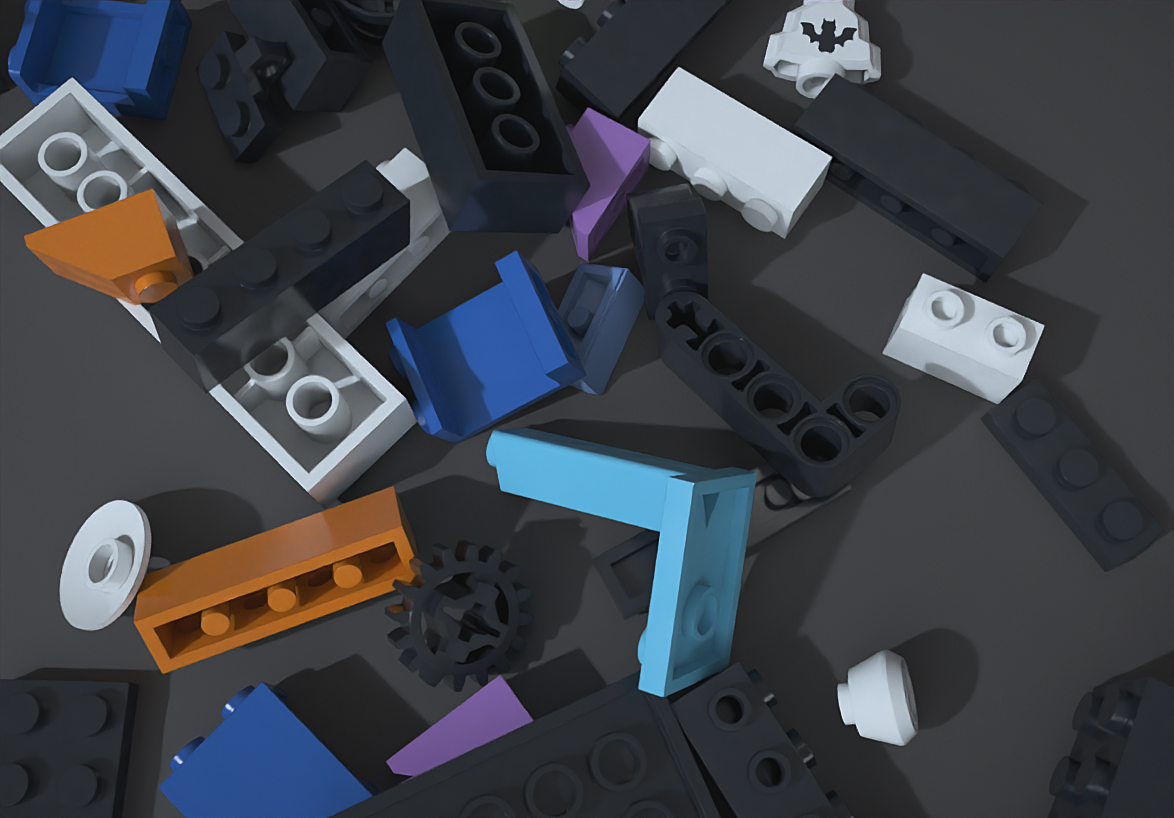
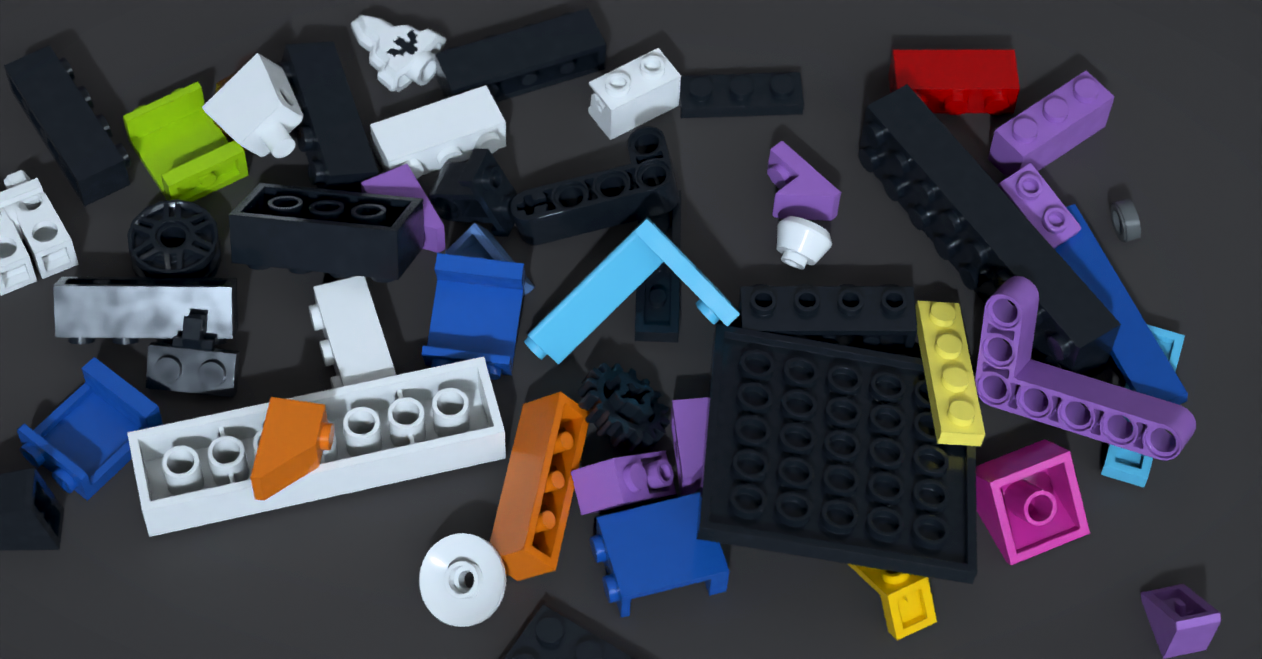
camera: 65 degrees left, 15 degrees down
black brick [148,160,410,394] -> none
none -> medium lavender slope [571,450,676,515]
none -> medium lavender slope [767,141,841,221]

